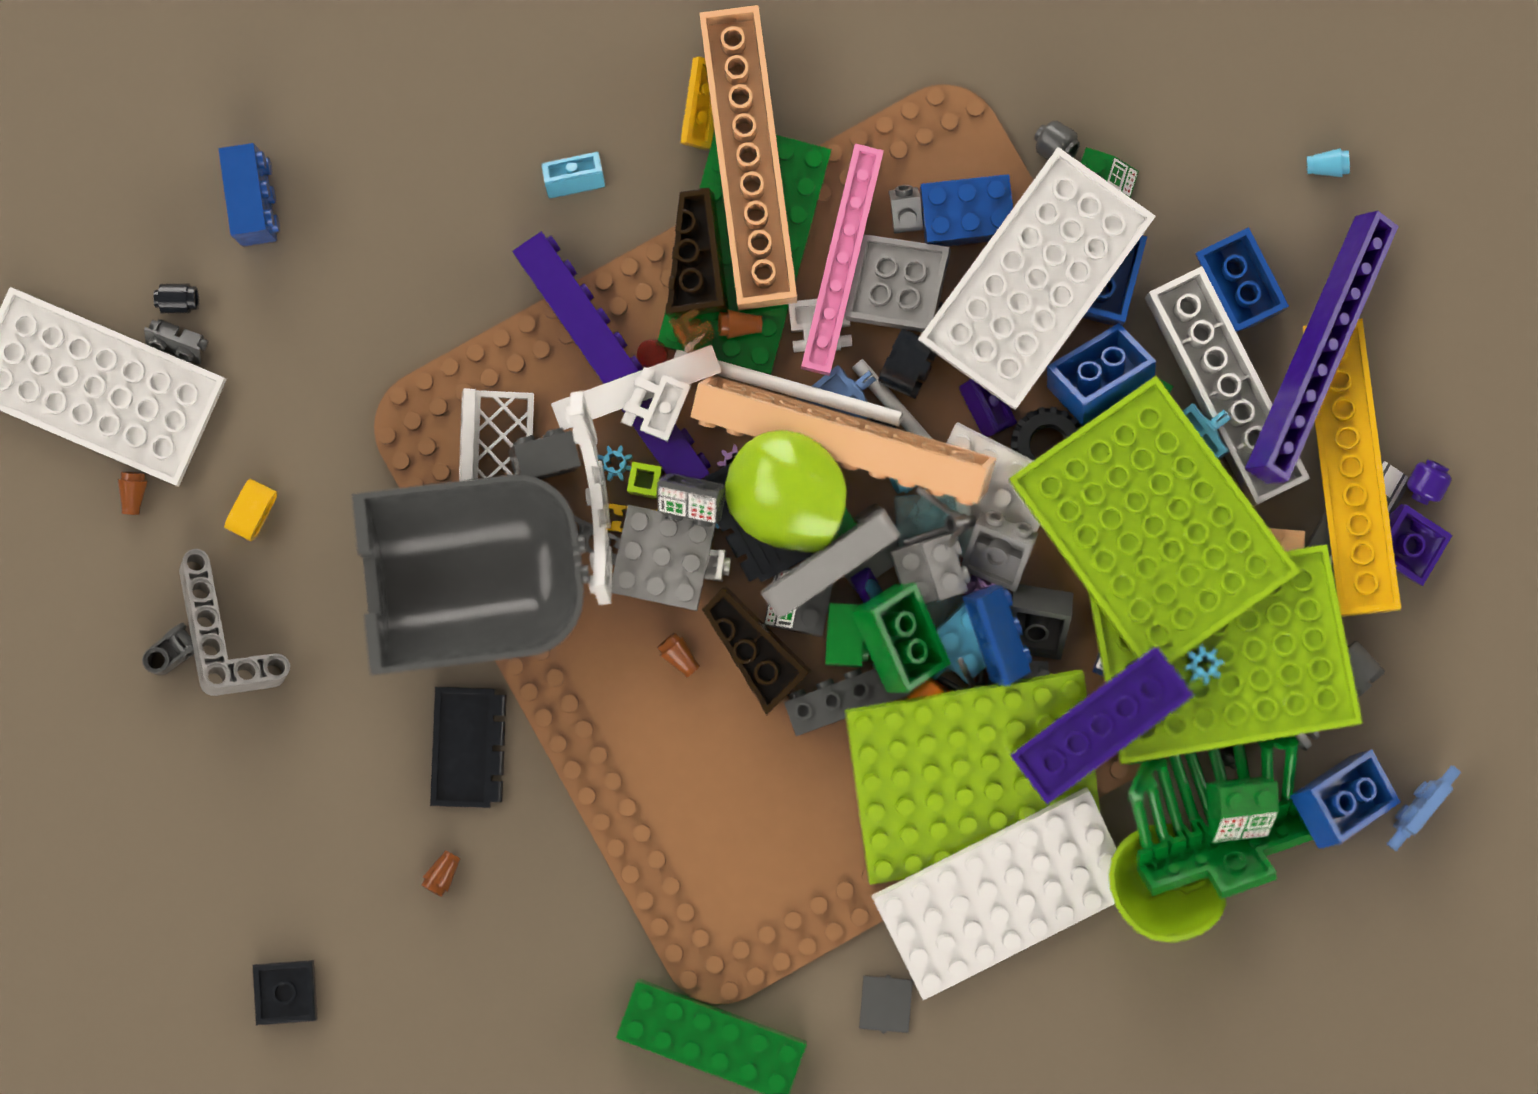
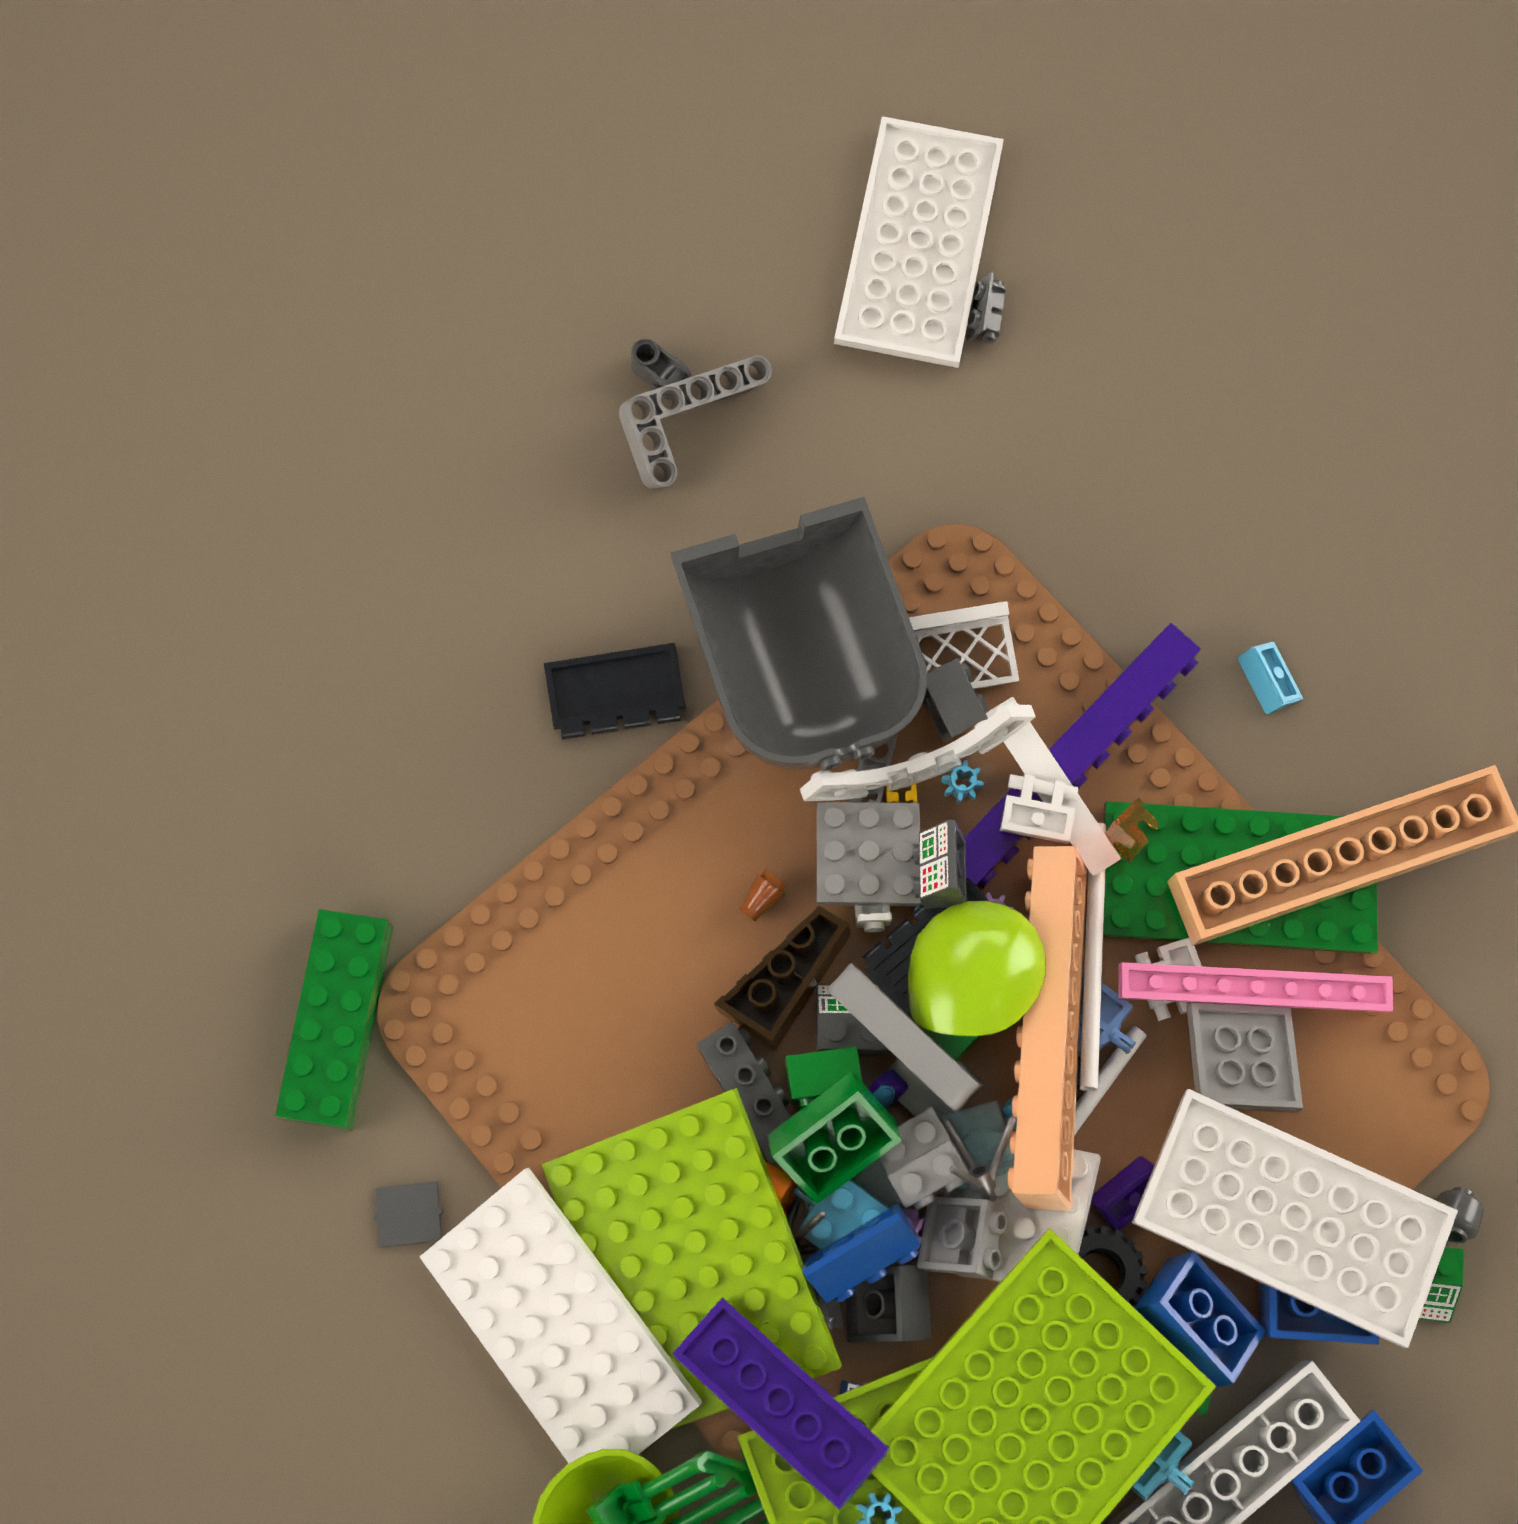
camera: 70 degrees right, 10 degrees down
dark orange cone [118,472,148,515] -> none
black brick [153,284,199,313] -> none
blue brick [218,143,280,247] -> none
yellow beam [224,478,278,542] -> none
black plate [252,960,318,1025] -> none
dark orange cone [421,850,460,897] -> none
lime brick [627,461,663,500] -> none
clear red tile [637,339,668,368] -> none
dark brown wedge [665,188,729,319] -> none
yellow plate [680,56,714,150] -> none
dark orange cone [718,309,762,339] -> none
black brick [878,329,937,399] -> none
bracket [889,185,923,234] -> none
blue brick [919,174,1013,246] -> none

